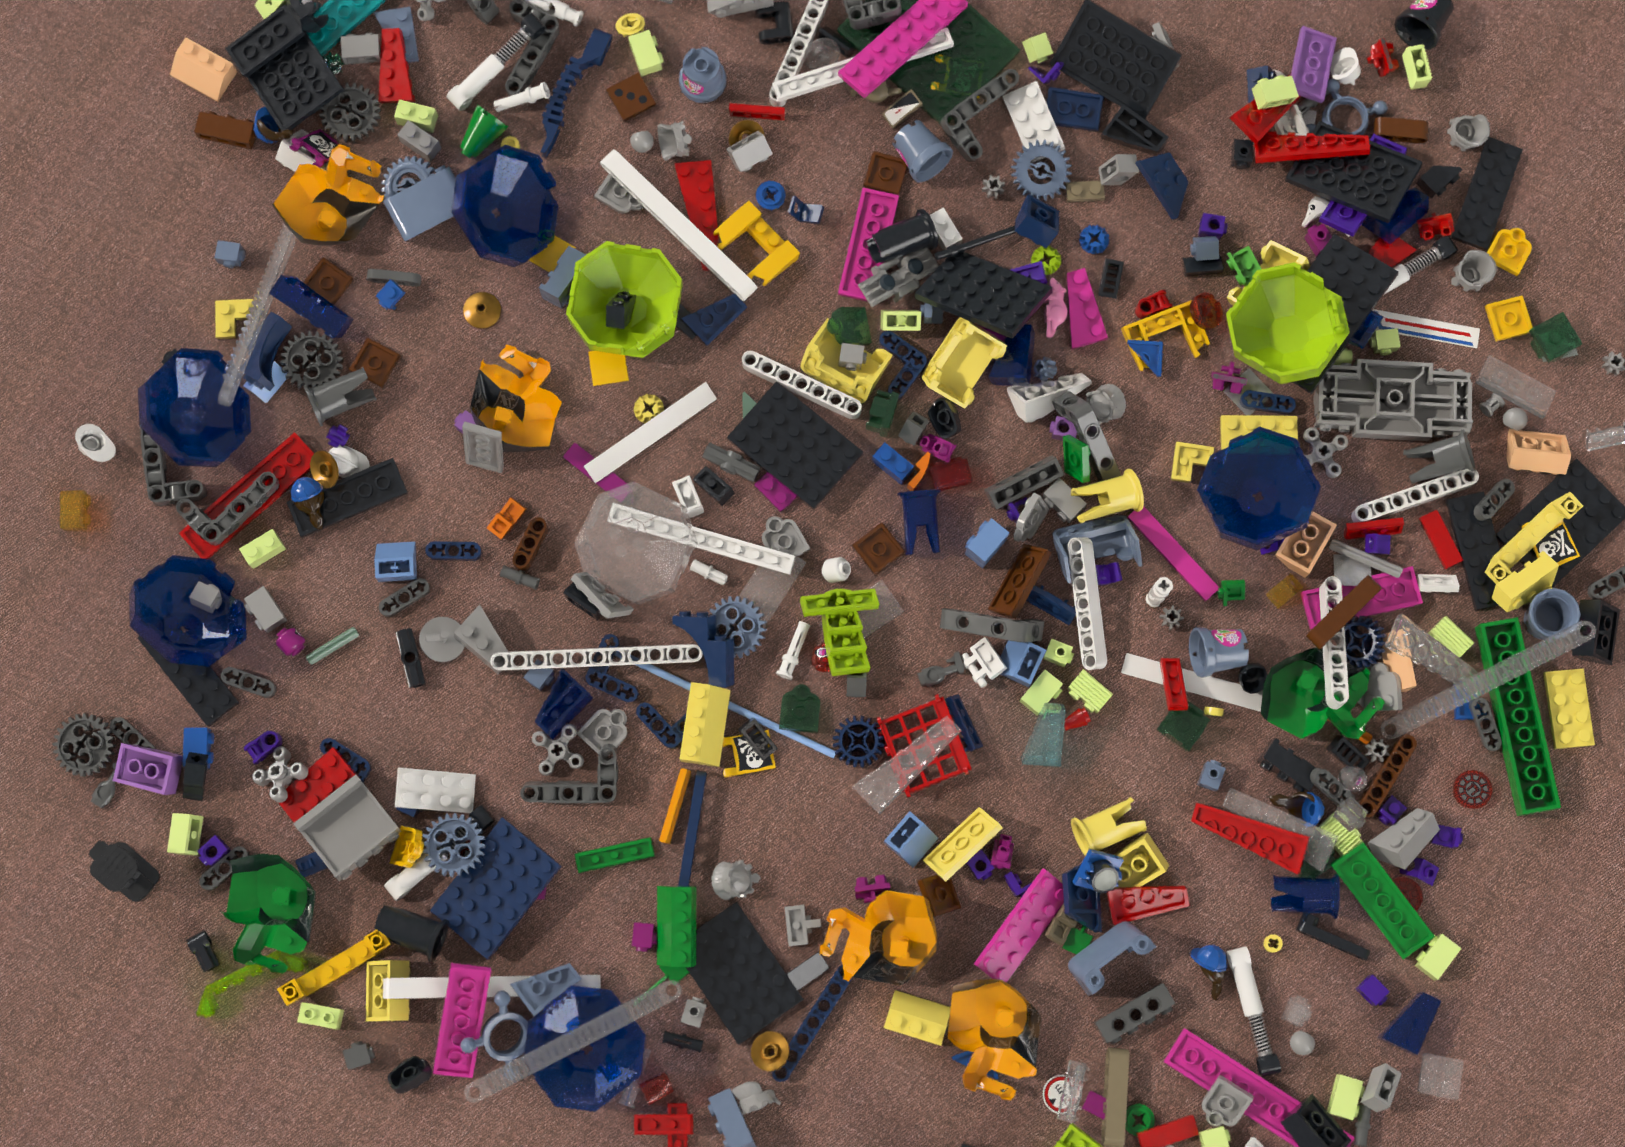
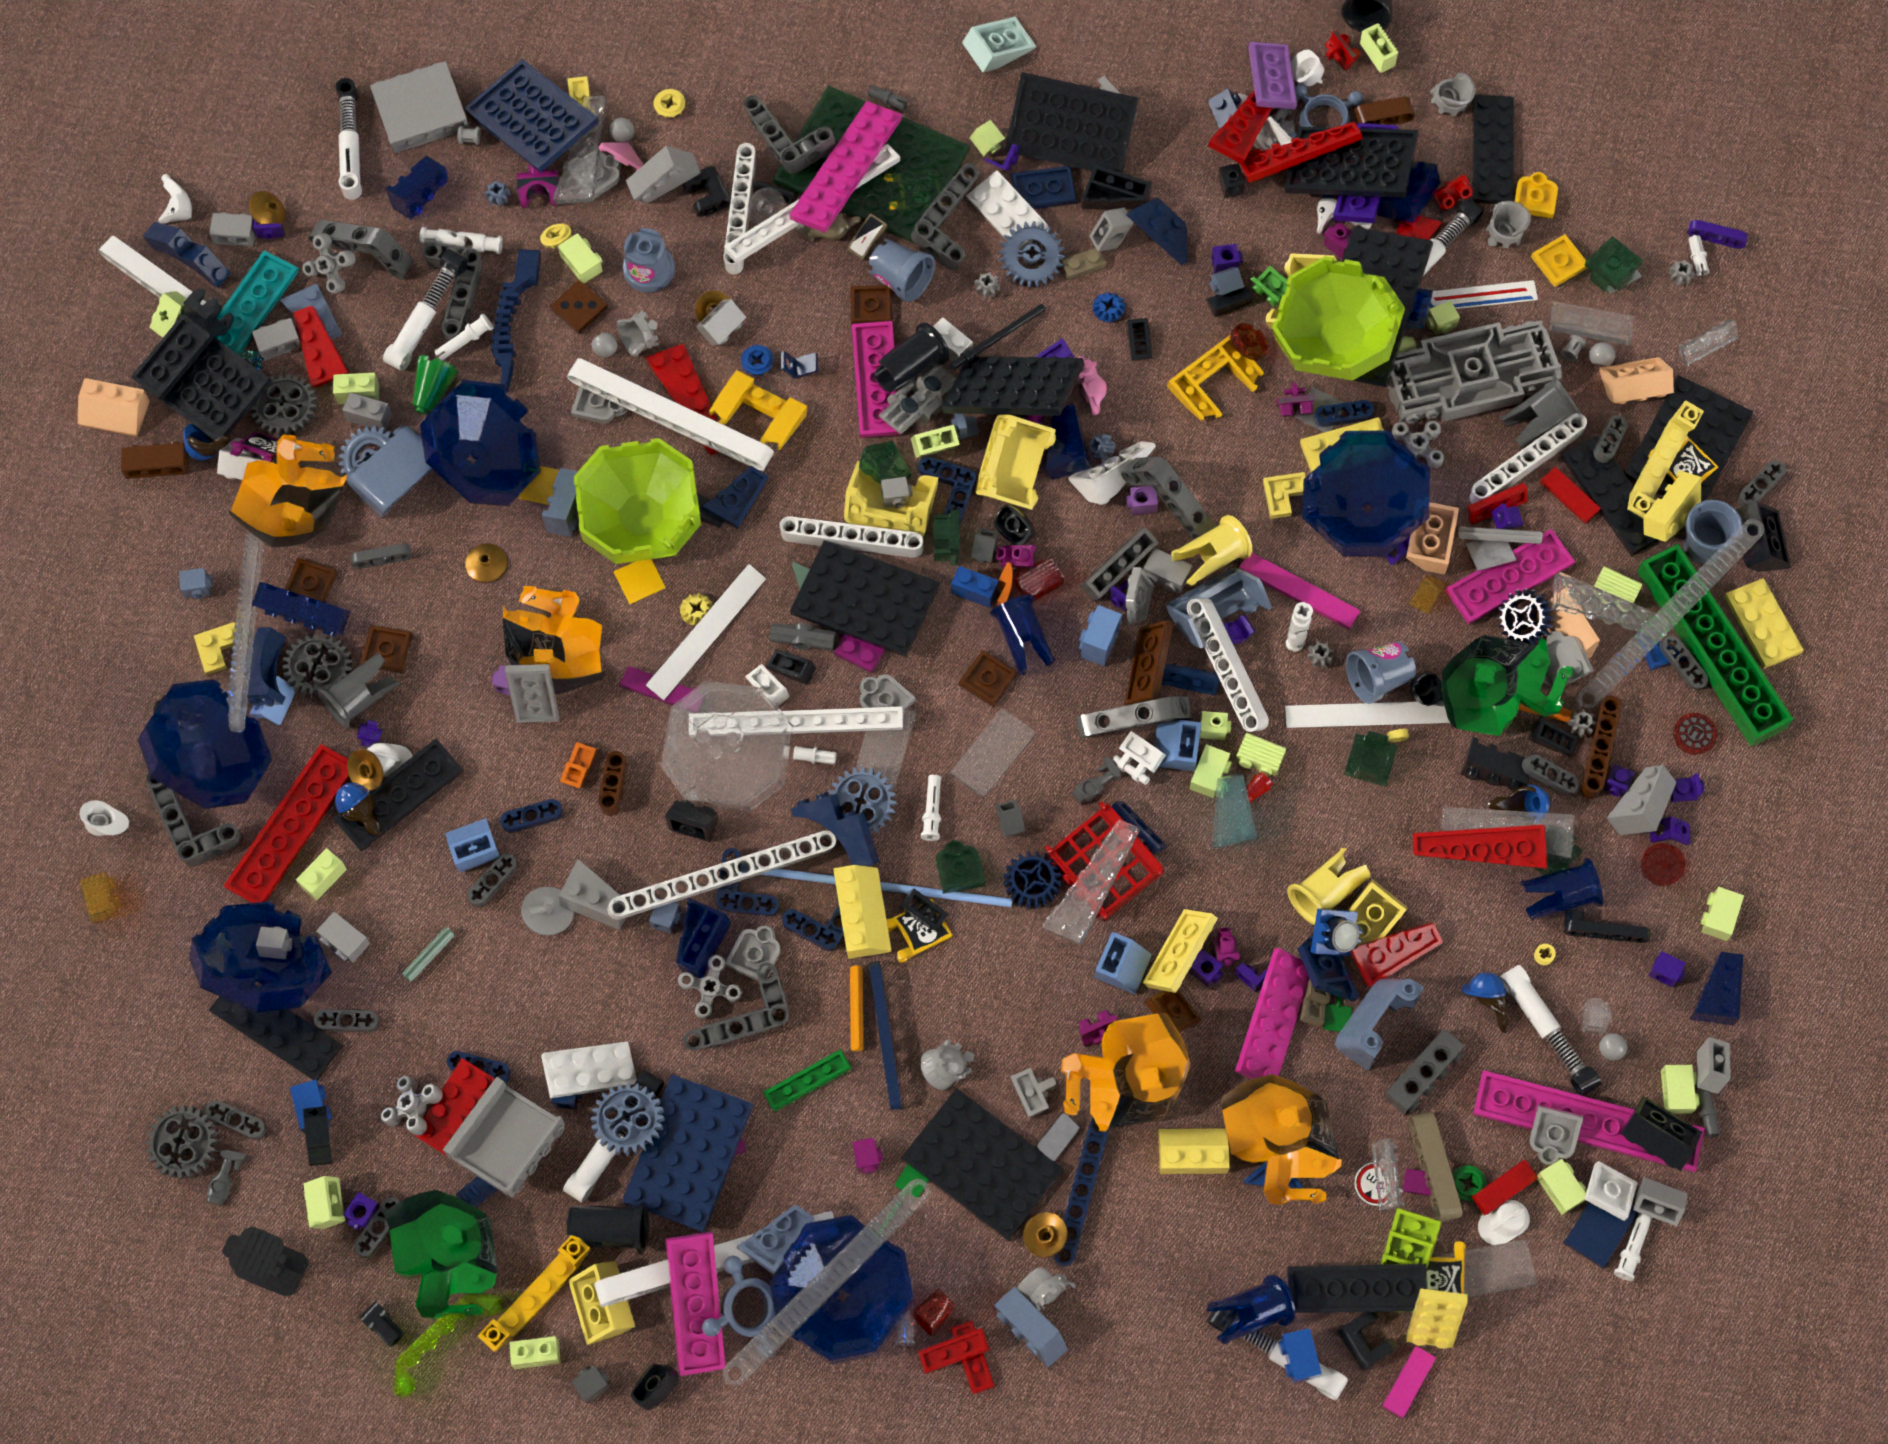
camera: 15 degrees left, 10 degrees down
medium lavender slope [113,743,183,795] -> none
dark grey beam [176,472,280,546] -> none
dark purple piece [243,731,283,765] -> none
magenta head [276,628,305,656] -> none
blue bracket [376,279,406,310] -> none
yellow plate [390,826,424,868] -> none
black piece [396,628,426,688] -> none
dark grey pin [500,565,540,590] -> none
light grey wing [571,572,634,618] -> none
black slope [606,291,636,329] -> none
green slope [657,886,696,967] -> none
black pin [662,1030,704,1053] -> none
light grey brick [681,997,707,1028] -> none
red tile [729,103,785,121] -> none
lime slope [800,589,880,676] -> none
clear red head [811,642,830,672] -> none
white head [822,557,851,583] -> none
dark blue slope [1015,194,1059,248] -> none
lime gear [1031,245,1061,275] -> none
green plate [1063,435,1091,483] -> none
dark pink wing [1066,268,1108,350] -> none
light grey hair [1086,384,1126,425] -> none
blue tile [1127,340,1163,377] -> none
red piece [1135,289,1173,319] -> none
red tile [1160,658,1188,710] -> none
sand blue brick [1197,760,1226,792] -> none
green bracket [1218,579,1246,606] -> none
yellowish green brick [1252,75,1299,110] -> none
reddish brown beam [1305,575,1382,650] -> none
yellowish green brick [1316,812,1362,856] -> none
white beam [1319,576,1349,709] -> none
green plate [1331,841,1435,960] -> none
clear brick [1333,796,1368,832] -> none
clear head [1338,766,1368,792] -> none
black slope [1416,165,1463,199] -> none
white plate [1417,574,1459,593] -> none
clear plate [1417,1053,1464,1100] -> none

